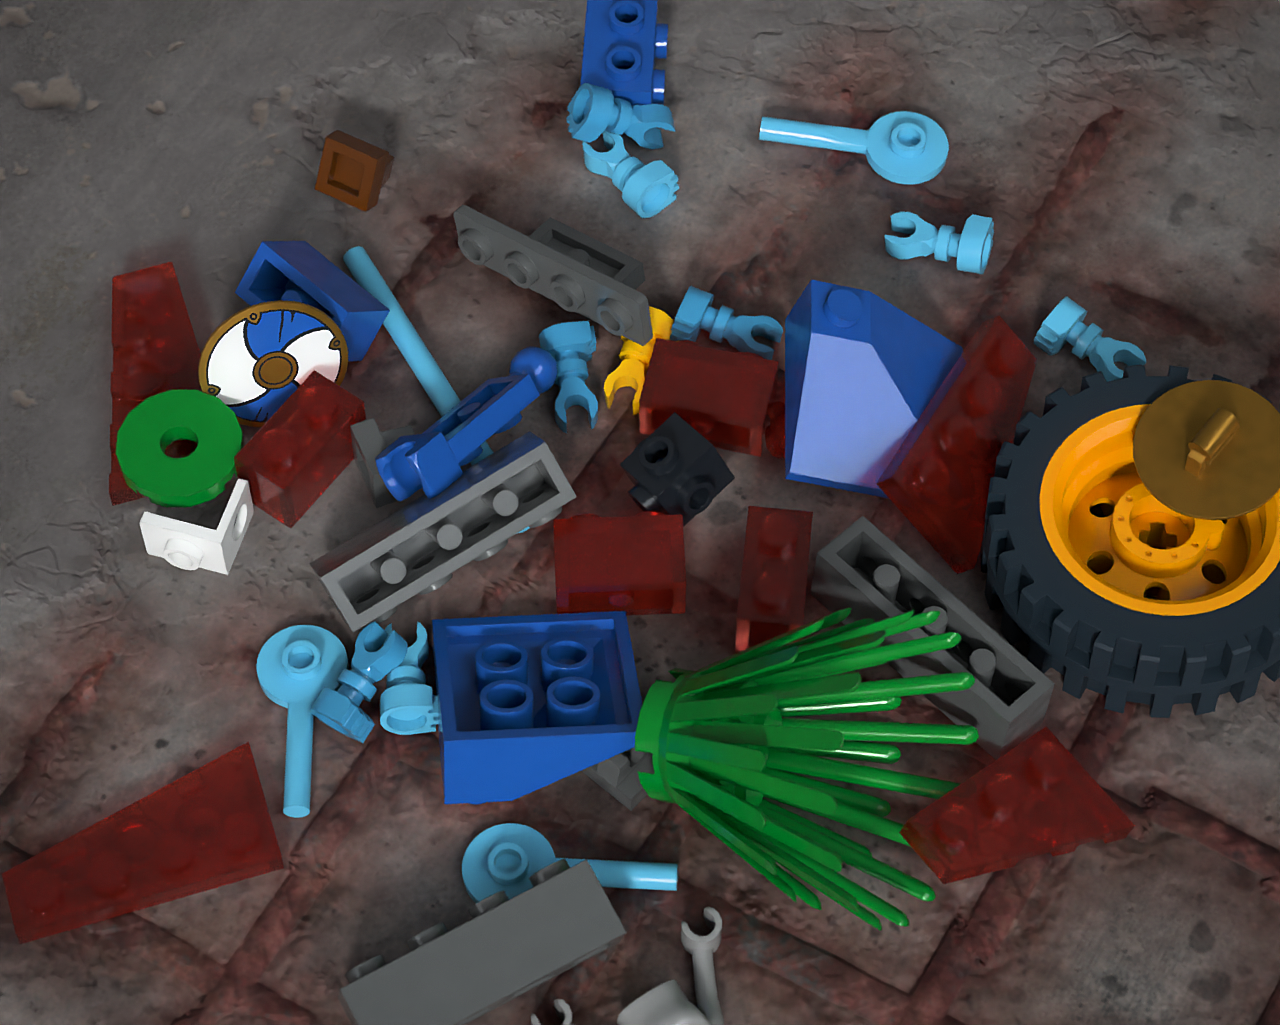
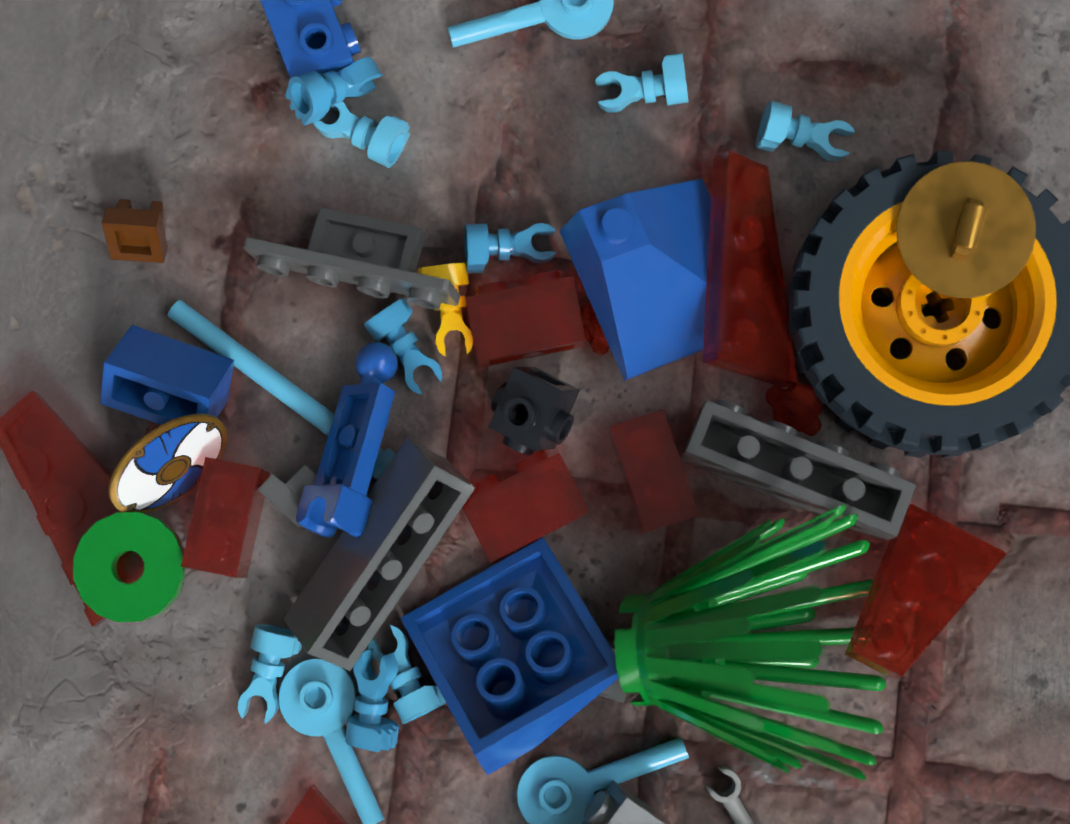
camera: 20 degrees left, 25 degrees up
white bracket [139,478,254,575] -> none
none -> medium azure piece [238,624,302,724]
none -> clear red plate [766,383,822,436]

